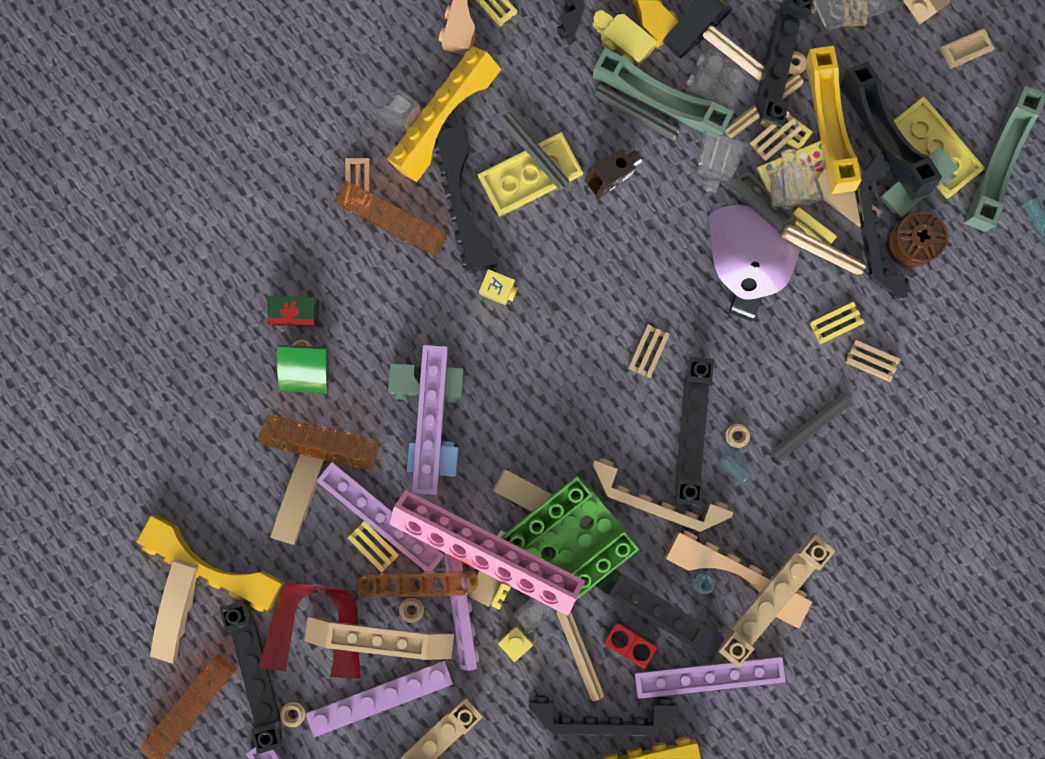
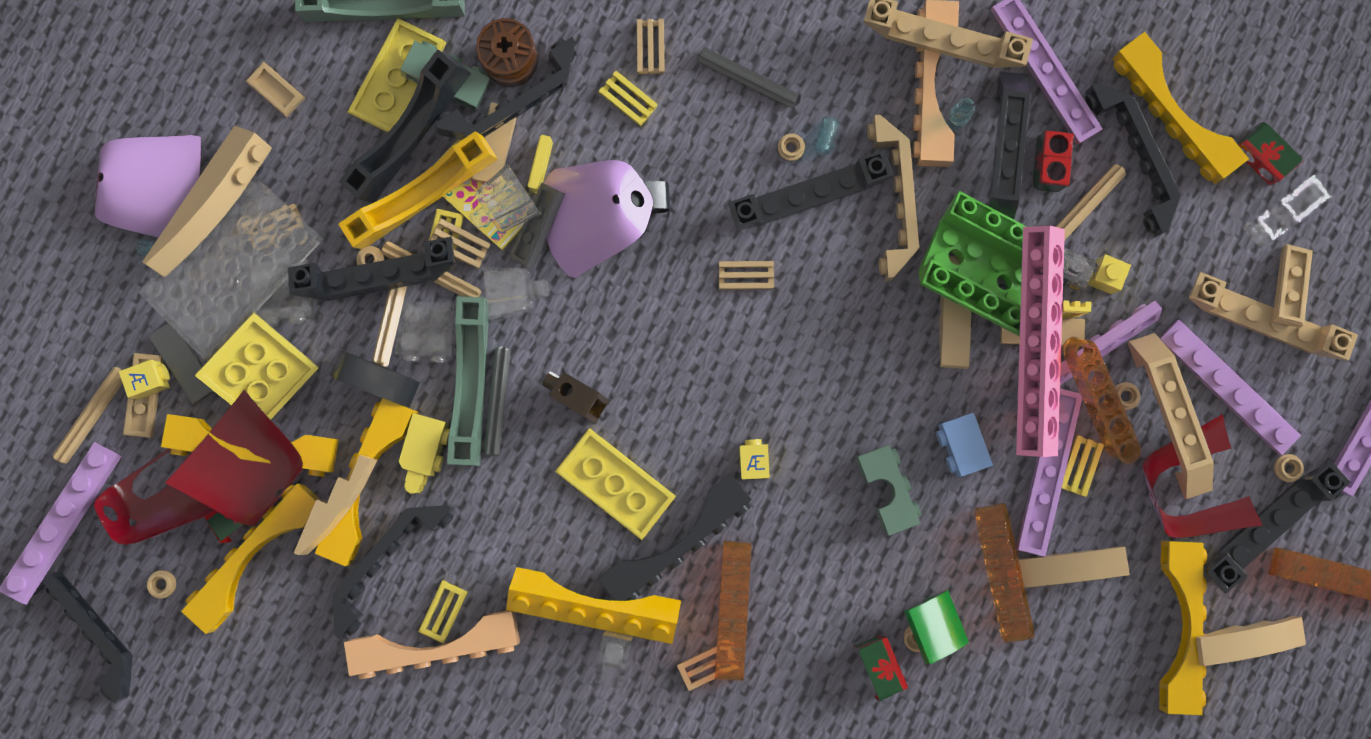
camera: 115 degrees left, 0 degrees up
lavender plate [412,345,448,495] -> none
dark grey axle [501,112,569,191] -> none
tan axle [781,226,866,275] -> none

